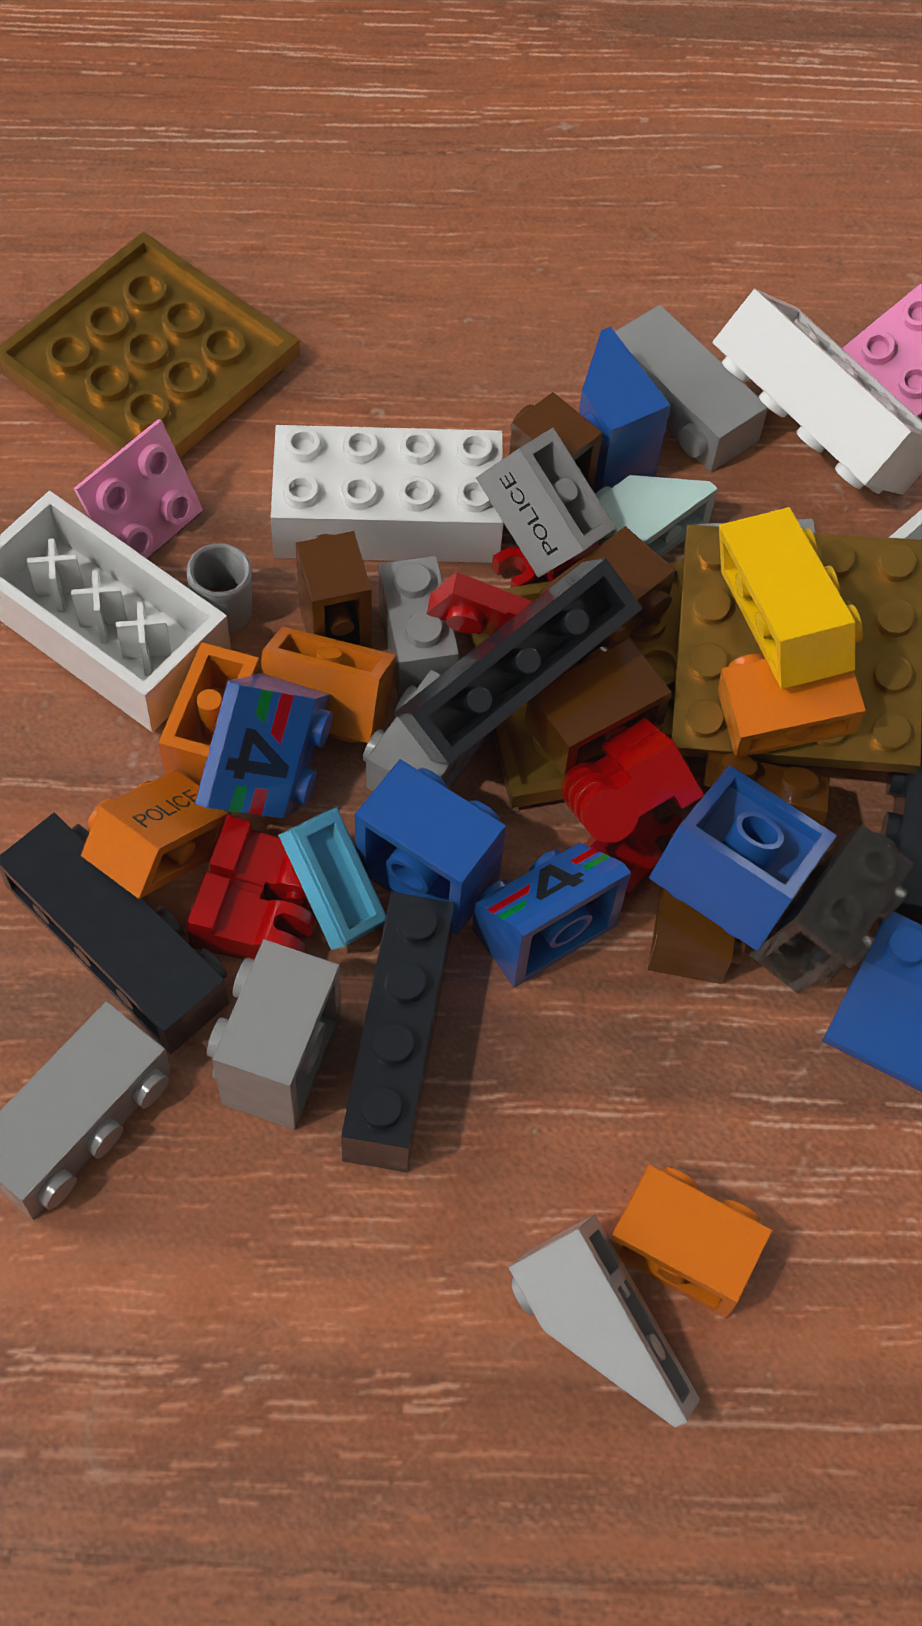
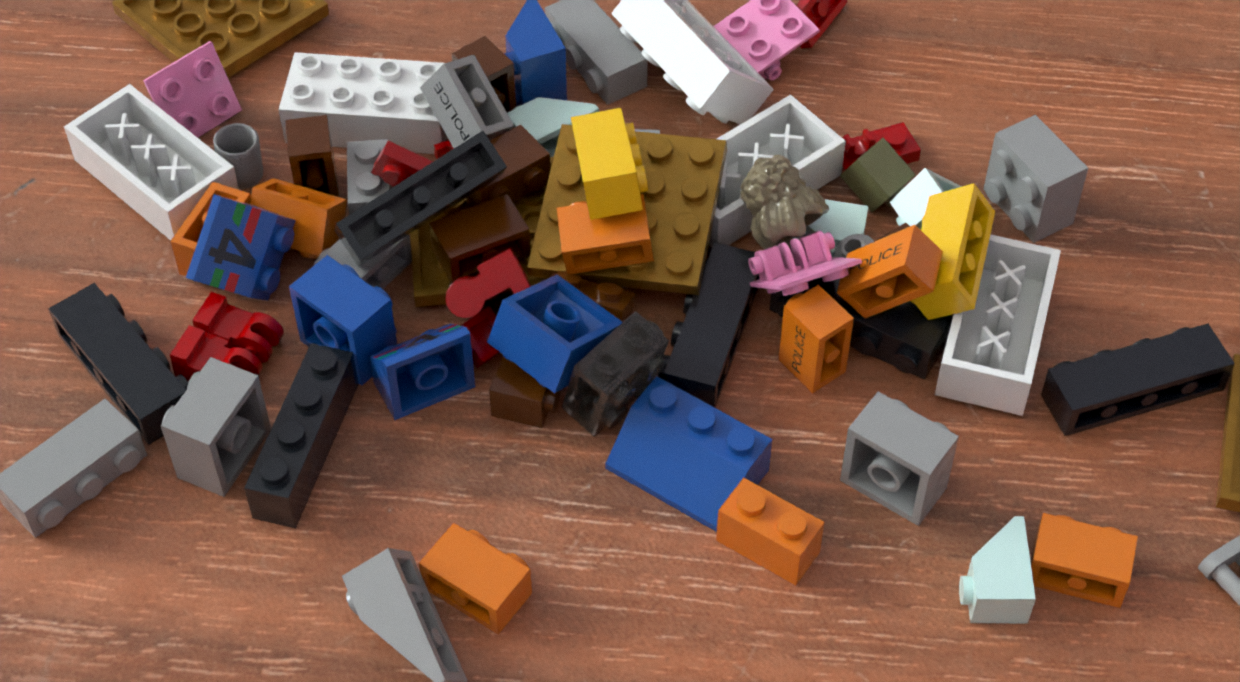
camera: 10 degrees right, 10 degrees down
orange brick [81,770,233,899] -> none
medium azure tile [279,807,386,950] -> none

